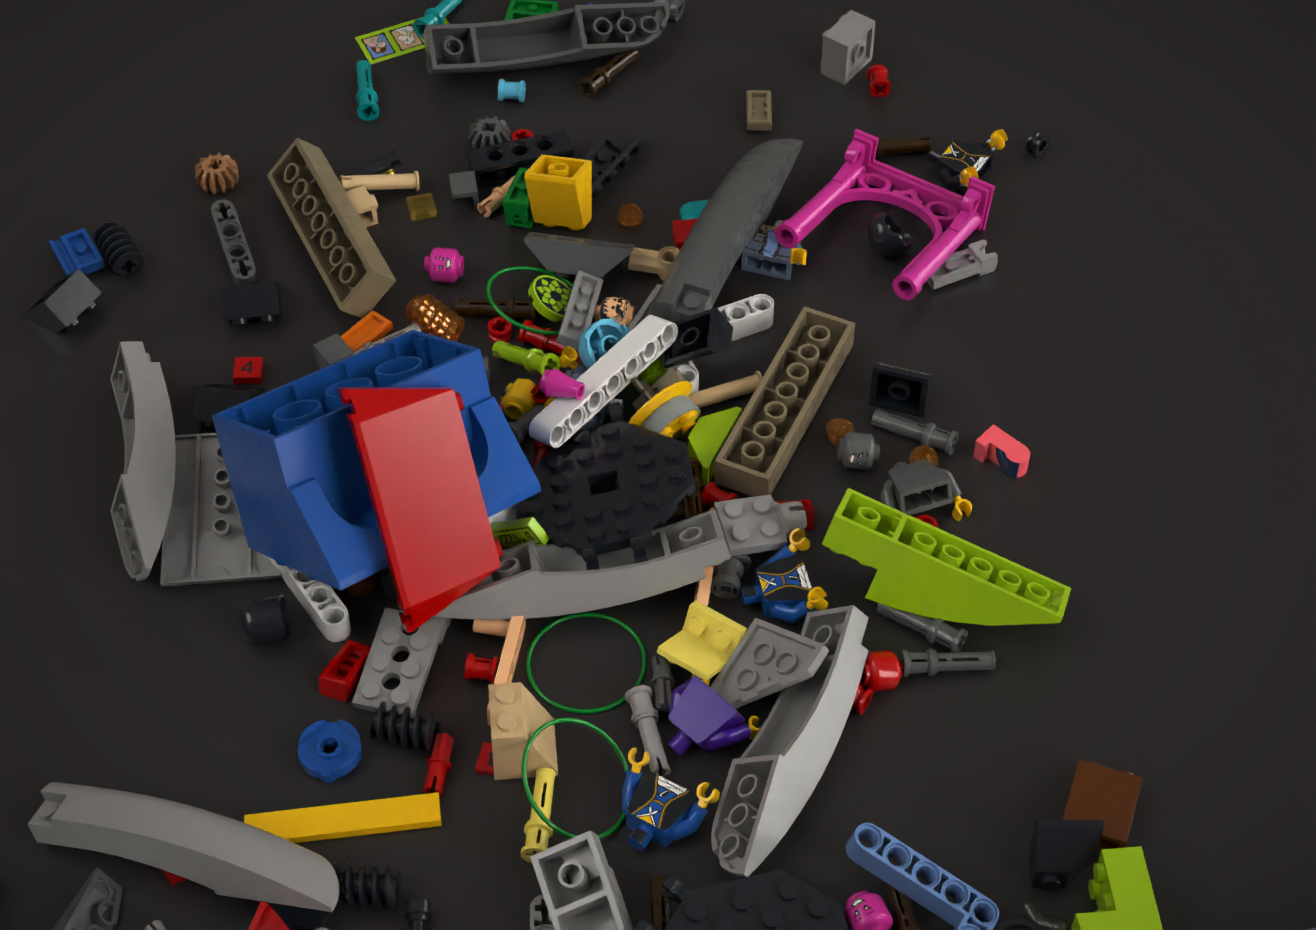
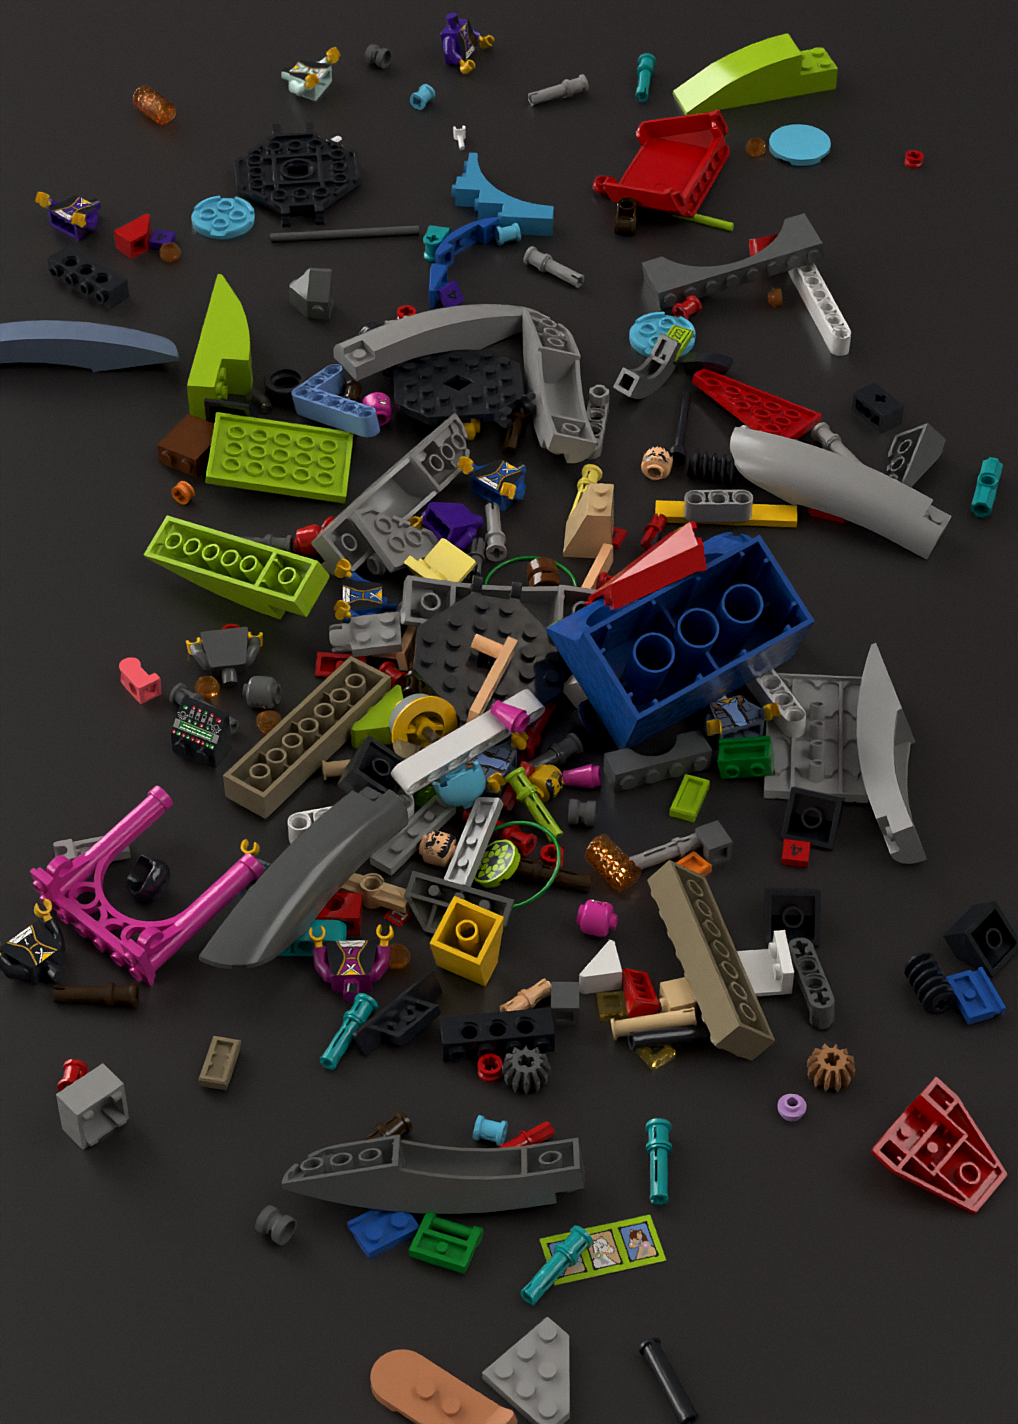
camera: 170 degrees left, 5 degrees down
green hinge [502,168,534,228] -> none
green piece [521,717,629,839] -> none
none -> orange bush [171,481,195,505]
none -> lime plate [205,412,354,503]
none -> torso [309,924,394,1002]
none -> teal pin [319,993,378,1070]
none -> light nougat piece [466,634,518,724]
none -> red axle [499,1122,555,1148]
none -> reddish brown wheel [526,557,560,587]
none -> white slope [579,940,622,994]
none -> red slope [622,968,660,1018]
none -> light nougat head [641,446,673,480]
none -> light grey beam [683,490,753,522]
none -> white bracket [737,930,794,997]
none -> lavender plate [777,1094,806,1121]
none -> red wedge [870,1077,1008,1214]

